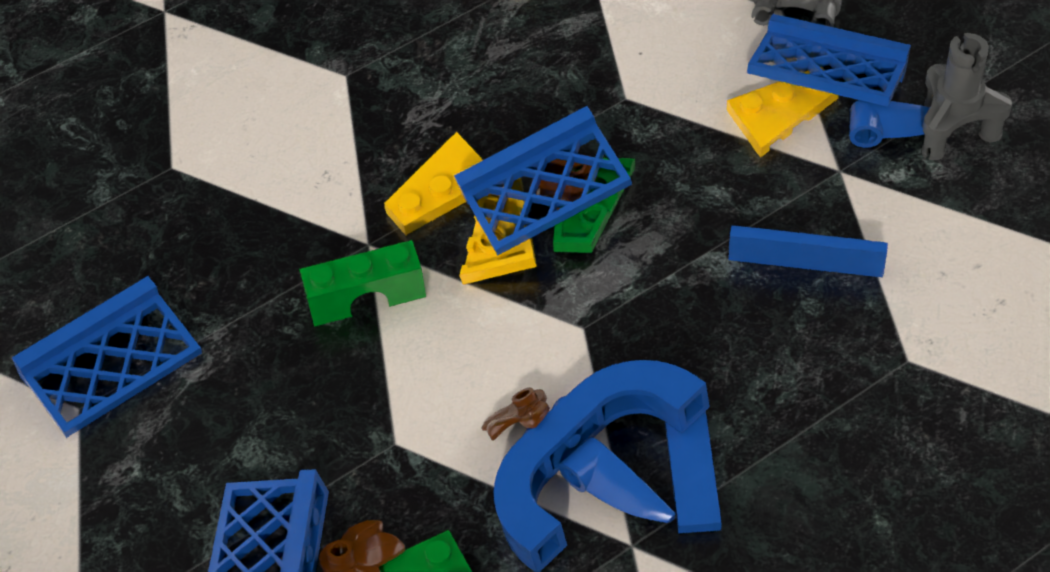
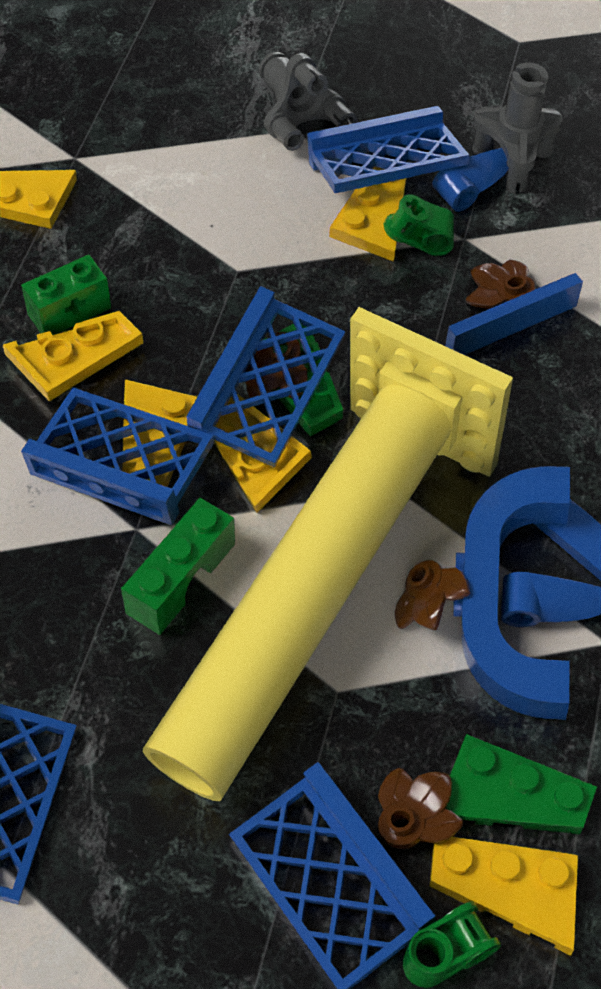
camera: 45 degrees left, 5 degrees up
none -> yellow wing [3,311,143,401]
none -> green brick [21,254,111,335]
none -> blue fence [21,388,215,525]
none -> light yellow piece [143,307,513,801]
none -> green piece [383,194,454,256]
none -> reddish brown plate [466,259,535,309]

